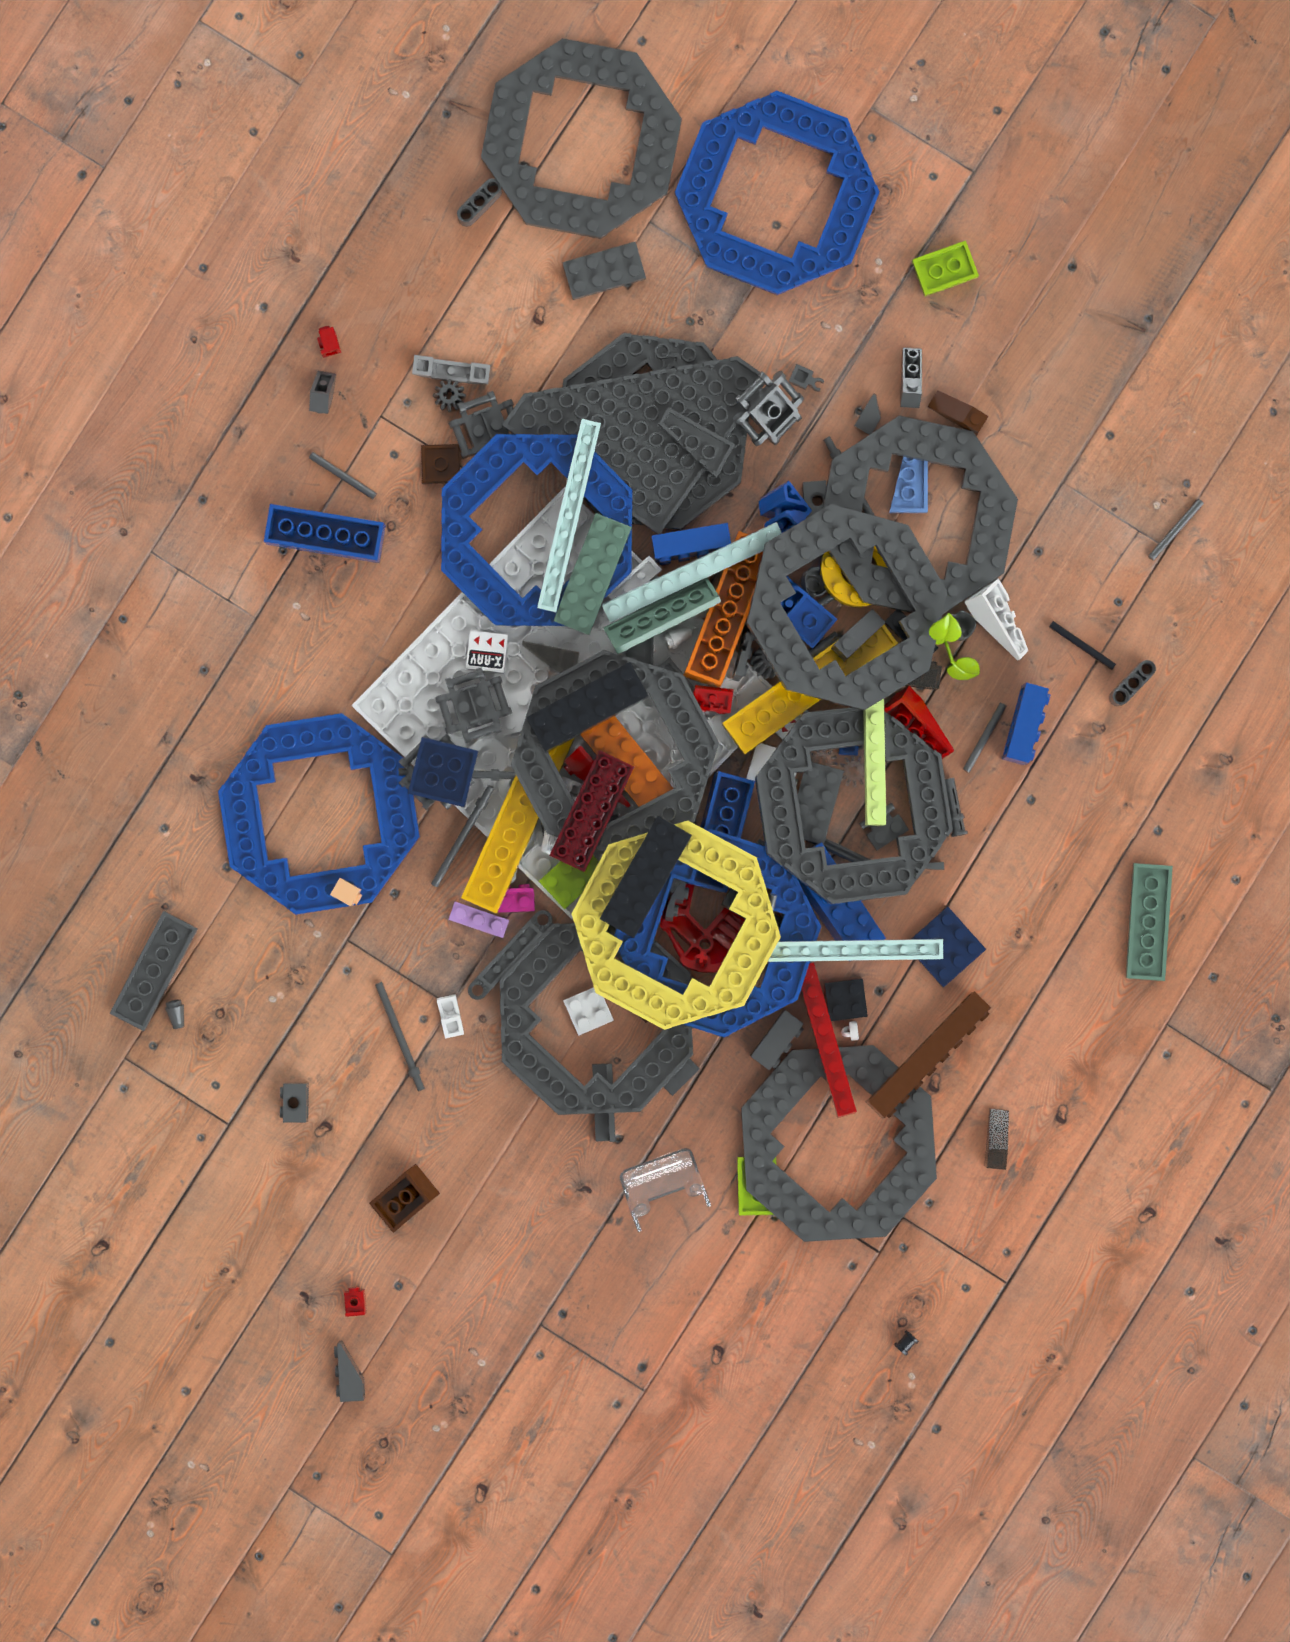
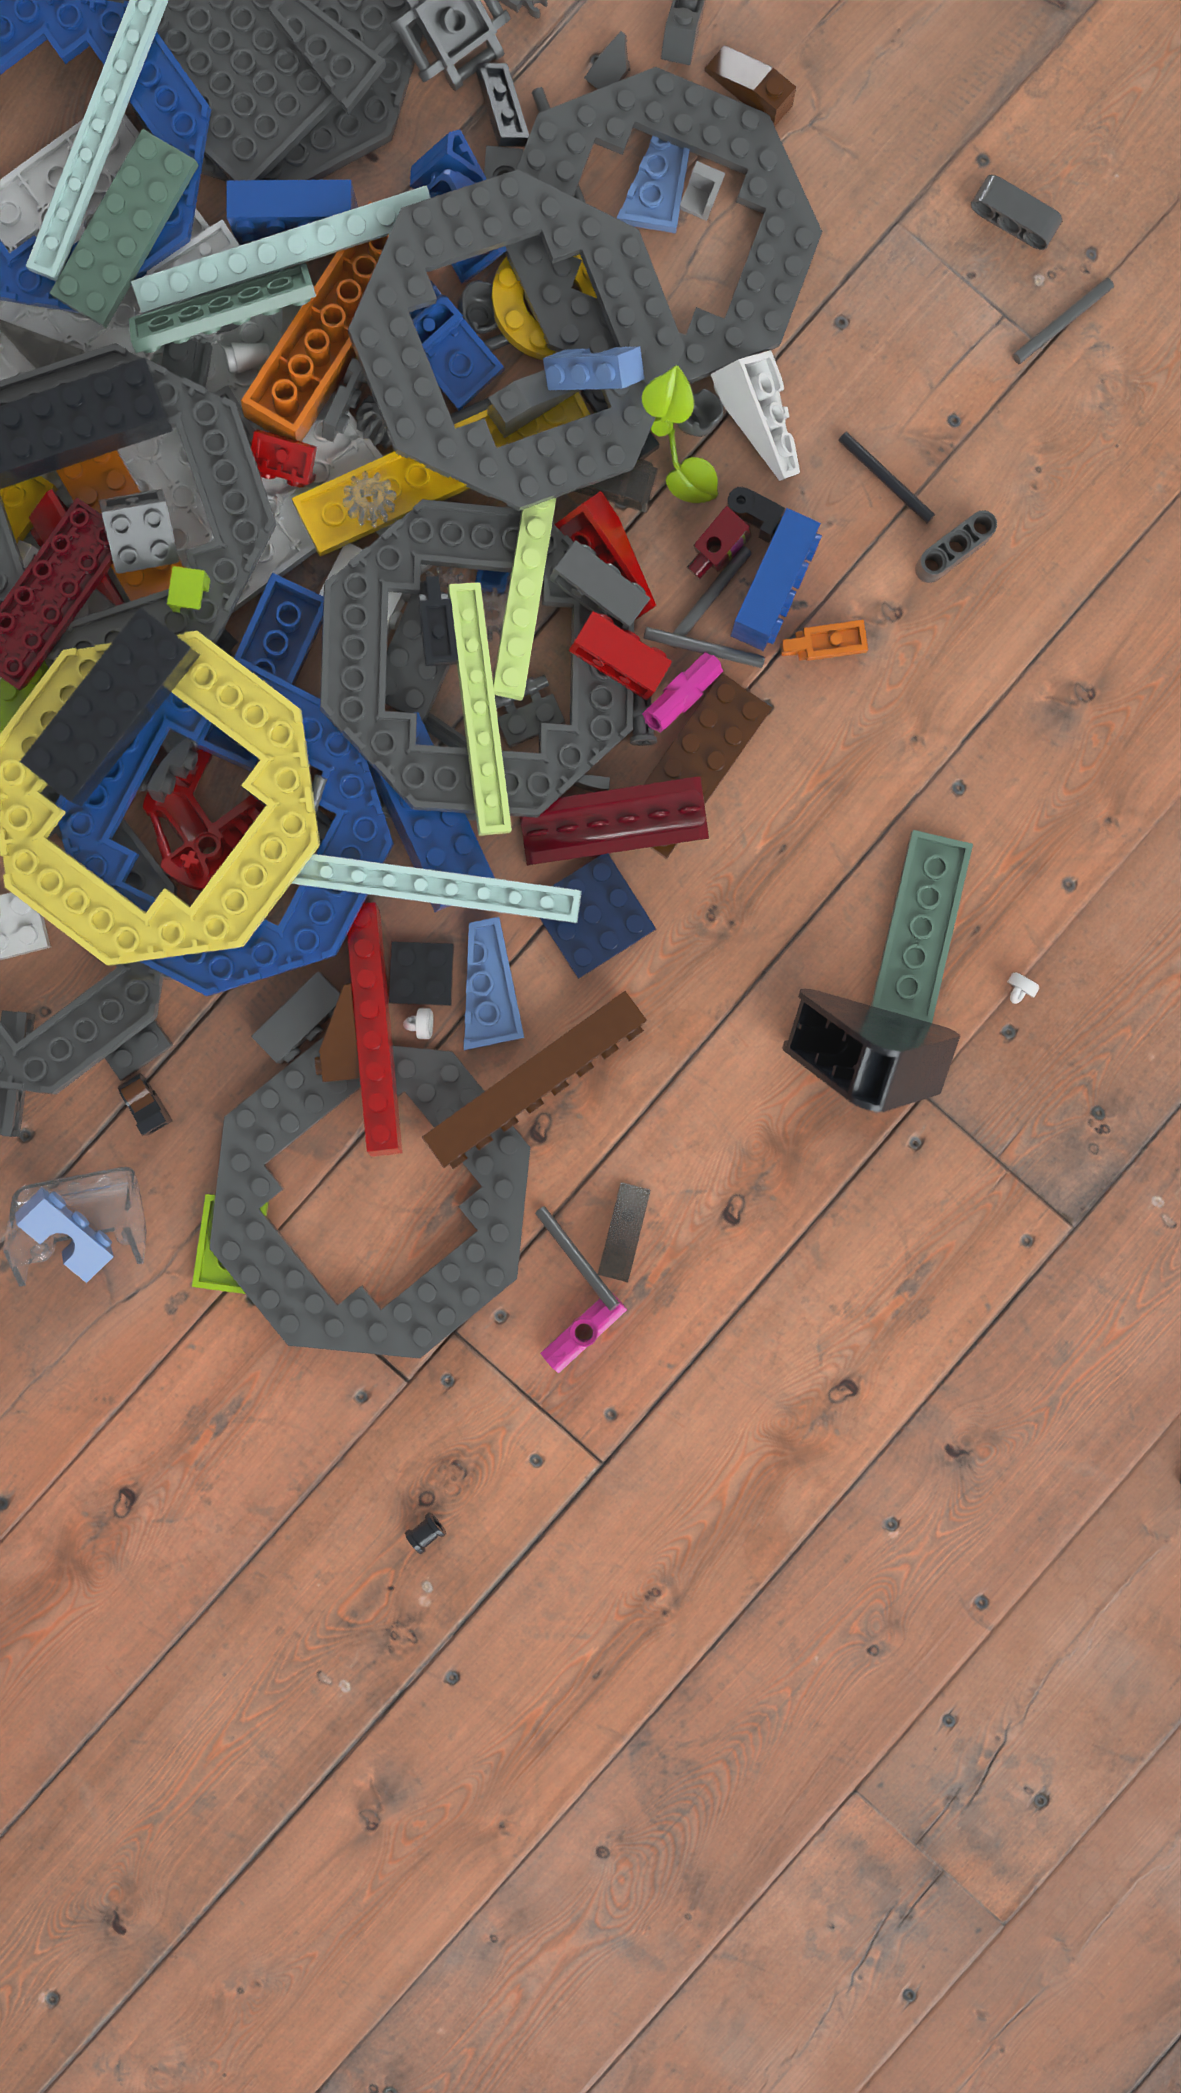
camera: 10 degrees right, 0 degrees up
none -> arch [15,1187,114,1283]
none -> bracket [99,489,179,574]
none -> black leg [118,1073,173,1136]
none -> lime panel [167,566,210,613]
none -> reddish brown slope [315,983,360,1082]
none -> clear gear [343,471,396,527]
none -> black hinge [418,576,458,666]
none -> yellowish green plate [447,583,512,836]
none -> medium blue wing [464,917,525,1051]
none -> plate [476,63,529,147]
none -> dark red plate [520,776,709,866]
none -> dark grey bar [535,1206,620,1311]
none -> dark pink piece [540,1293,627,1373]
none -> medium blue arch [543,346,645,390]
none -> dark grey brick [549,540,650,631]
none -> red brick [568,611,672,700]
none -> dark pink piece [642,652,723,733]
none -> reddish brown plate [643,673,772,859]
none -> dark grey bar [644,627,765,669]
none -> light grey panel [680,161,725,221]
none -> dark red torso [687,506,752,579]
none -> black leg [727,487,785,543]
none -> orange hinge [780,620,868,661]
none -> black brick [782,989,960,1112]
none -> dark grey beam [971,175,1063,250]
none -> white tile [1007,972,1040,1004]

